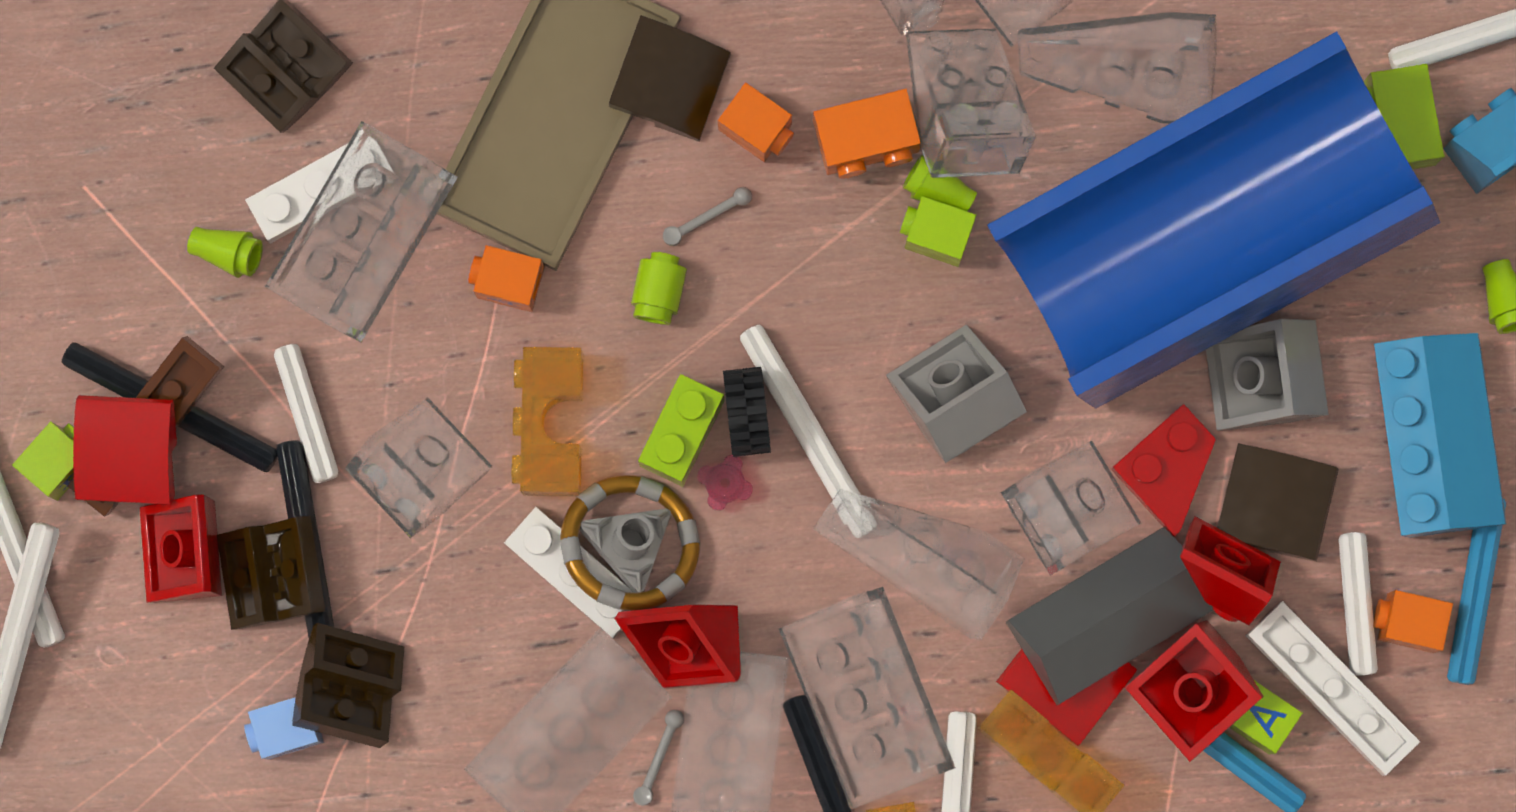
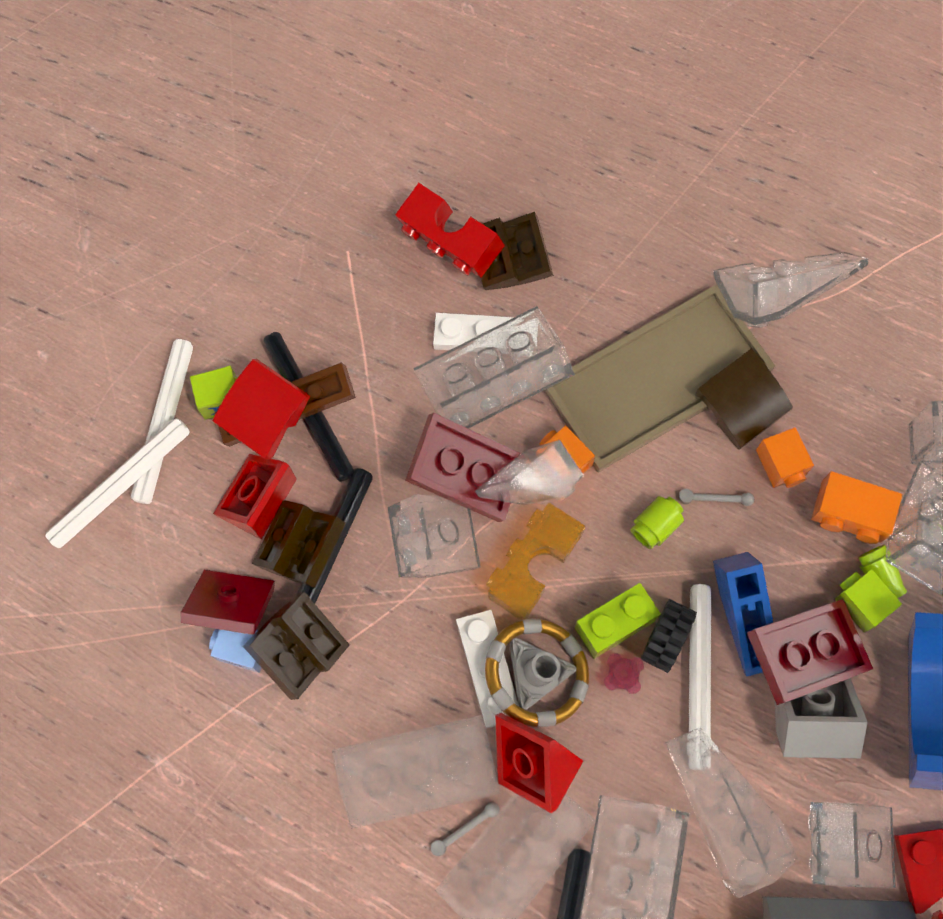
camera: 35 degrees right, 10 degrees down
lime cone [187,227,263,278] -> none
white axle [274,344,339,483] -> none
none -> dark red plate [180,569,275,635]
none -> red arch [395,182,505,278]
none -> plate [405,413,526,522]
none -> clear slope [475,440,584,505]
none -> blue slope [713,552,774,677]
none -> plate [747,599,873,705]

